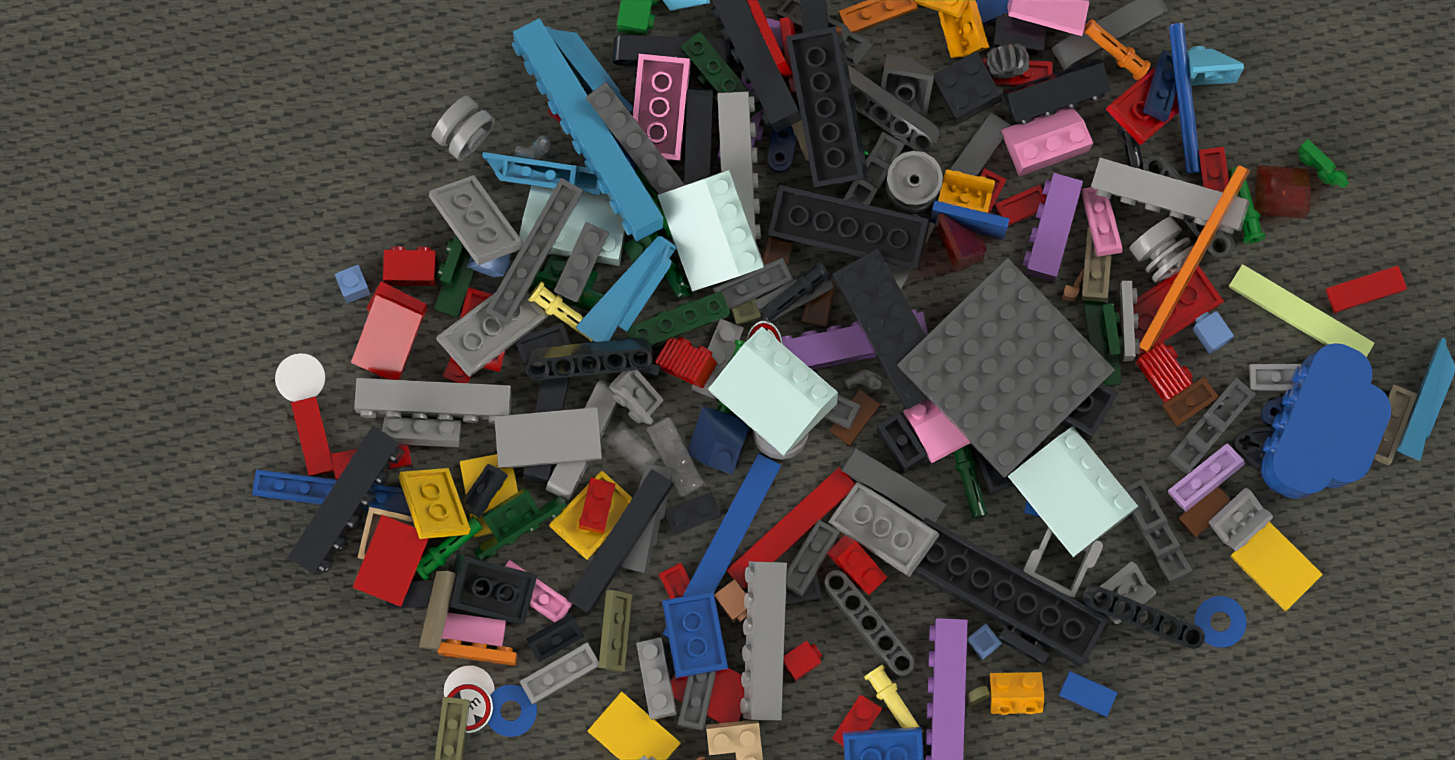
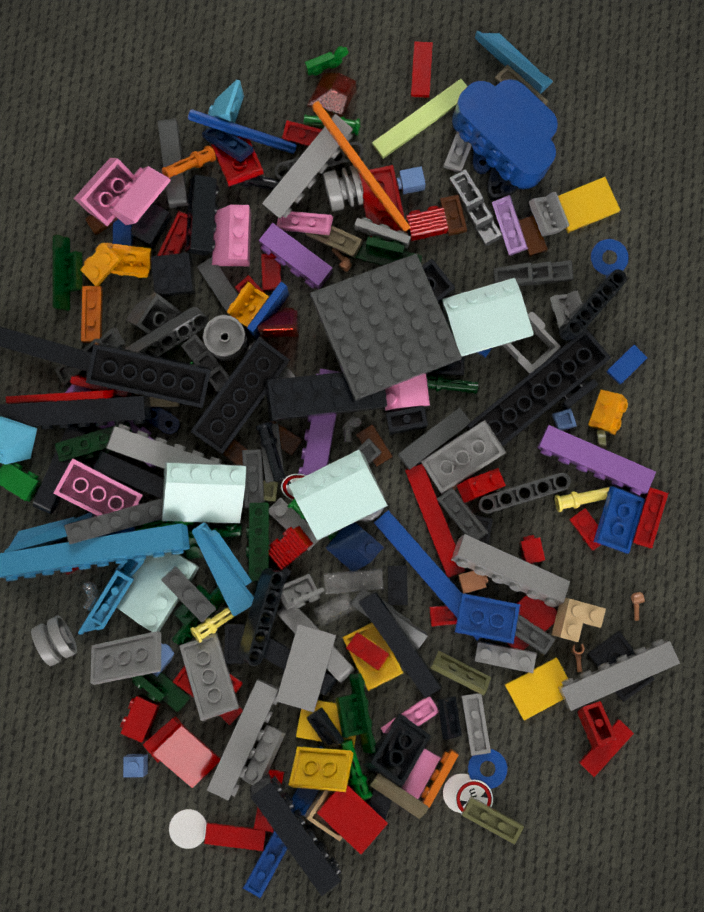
camera: 60 degrees left, 5 degrees up
dark grey plate [485,178,584,325] -> none
dark grey gear [987,44,1029,79] -> none

